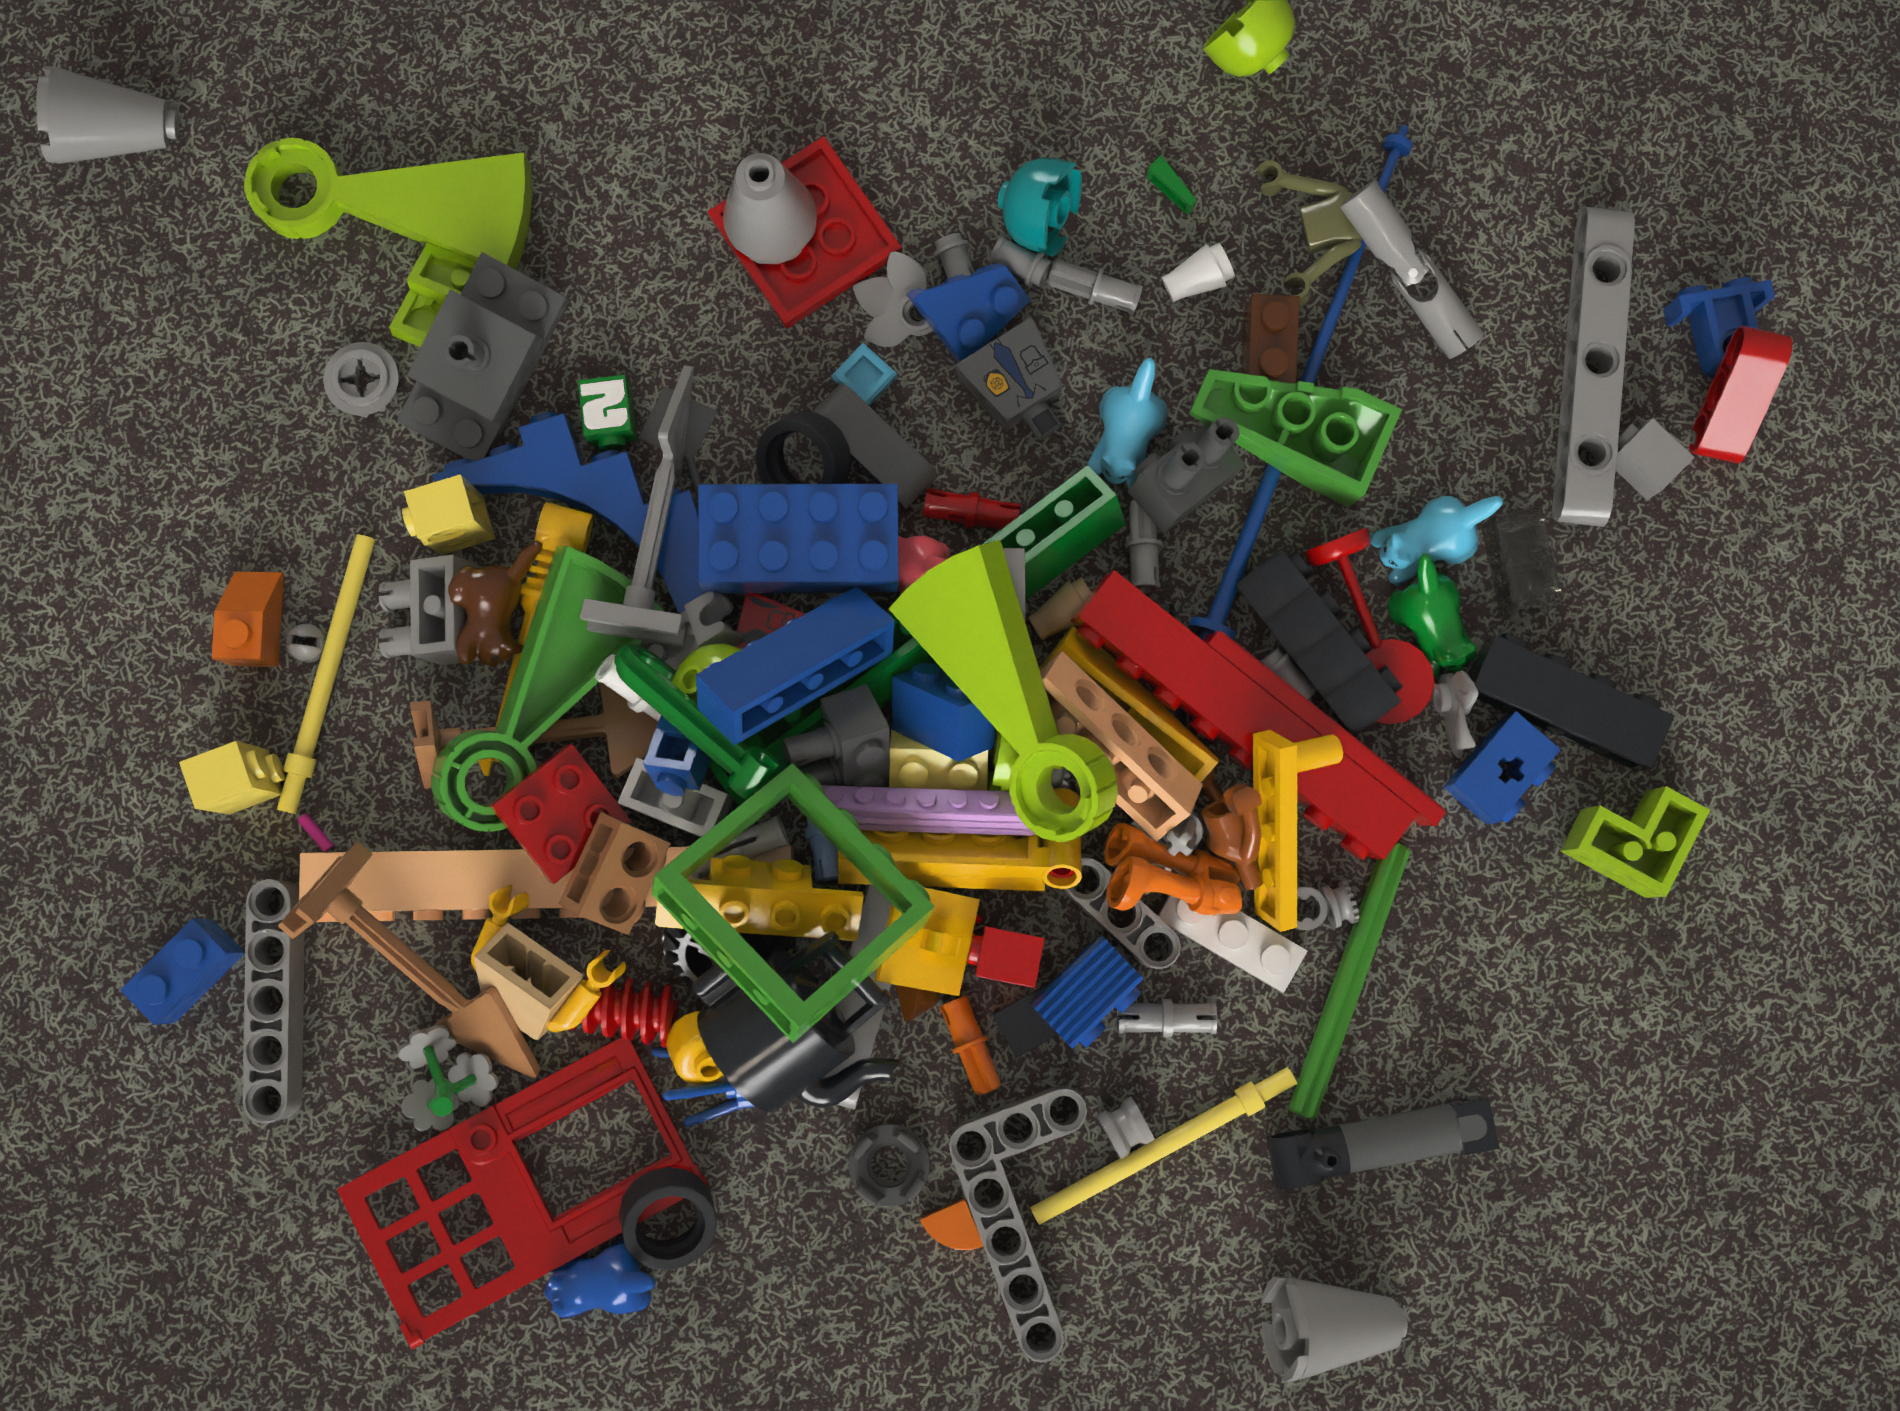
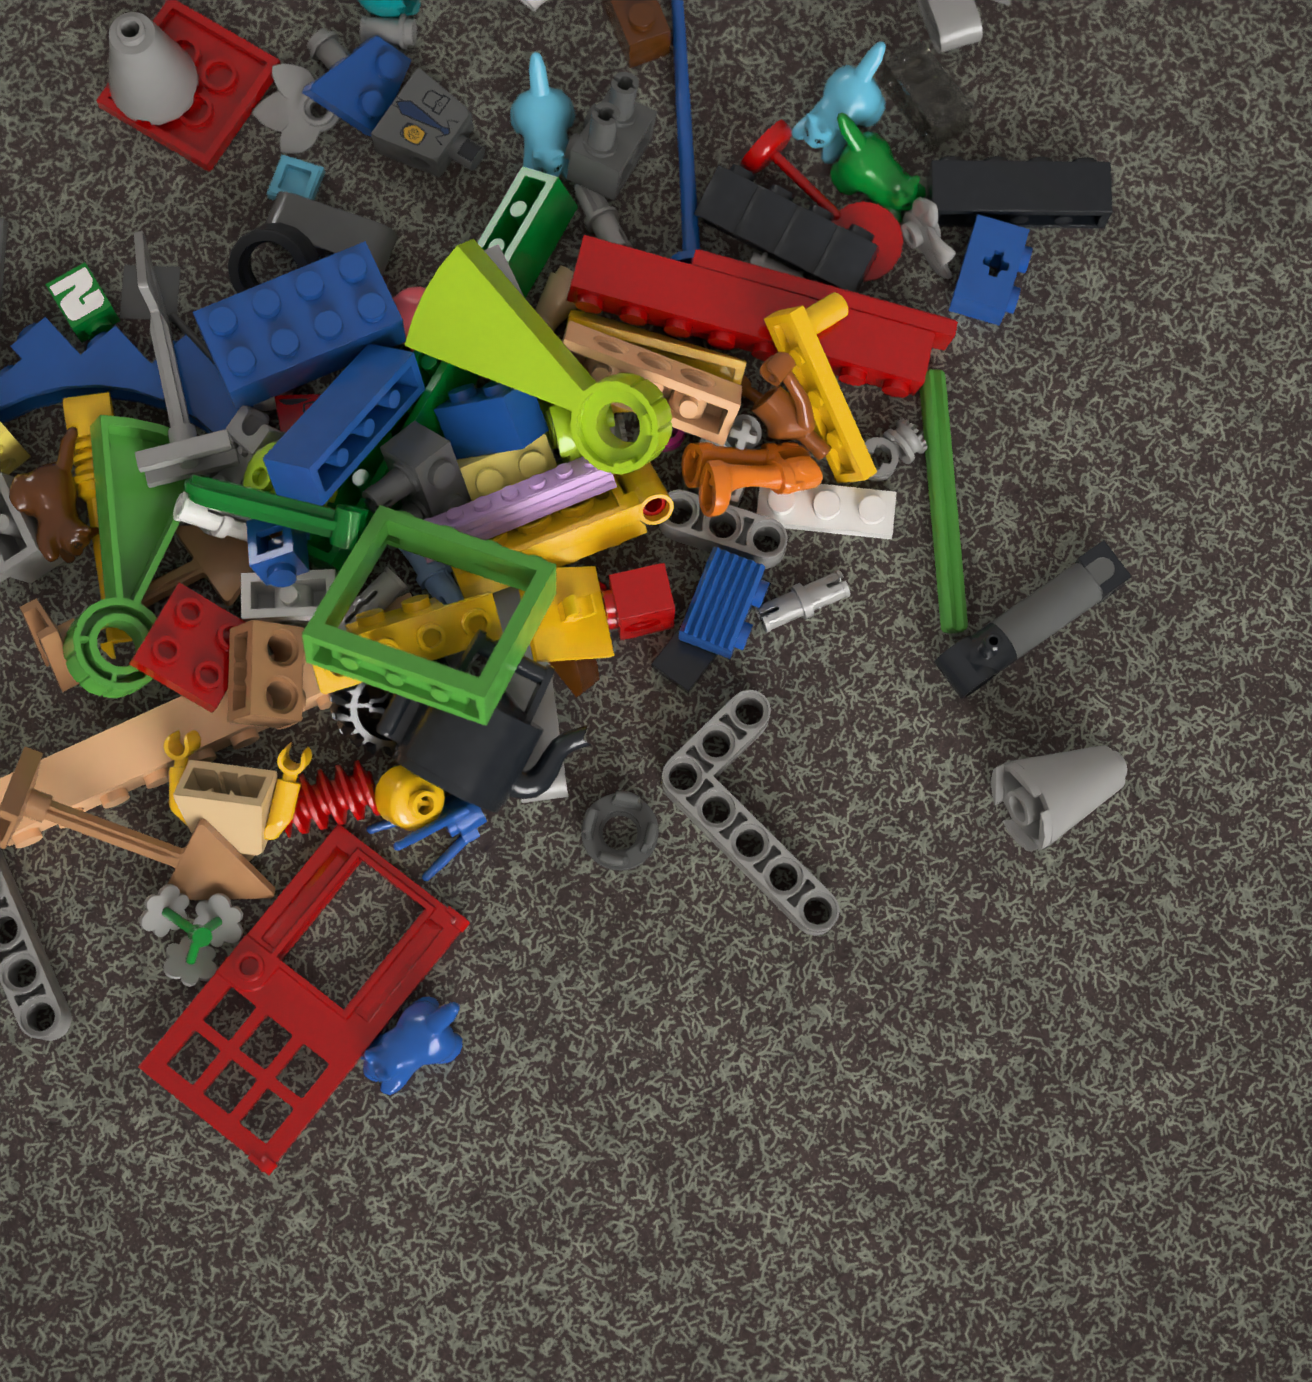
camera: 25 degrees left, 5 degrees down
black tyre [619,1167,718,1270] -> none
orange tile [920,1198,983,1250] -> none
red pin [923,487,1021,530] -> none
orange axle [939,995,1001,1095] -> none
light yellow bar [1030,1067,1297,1225] -> none
light grey axle [1048,260,1143,315] -> none
light grey wheel [1096,1096,1155,1159] -> none
bright green wedge [1189,369,1402,507] -> none
lime brick [1560,786,1710,898] -> none

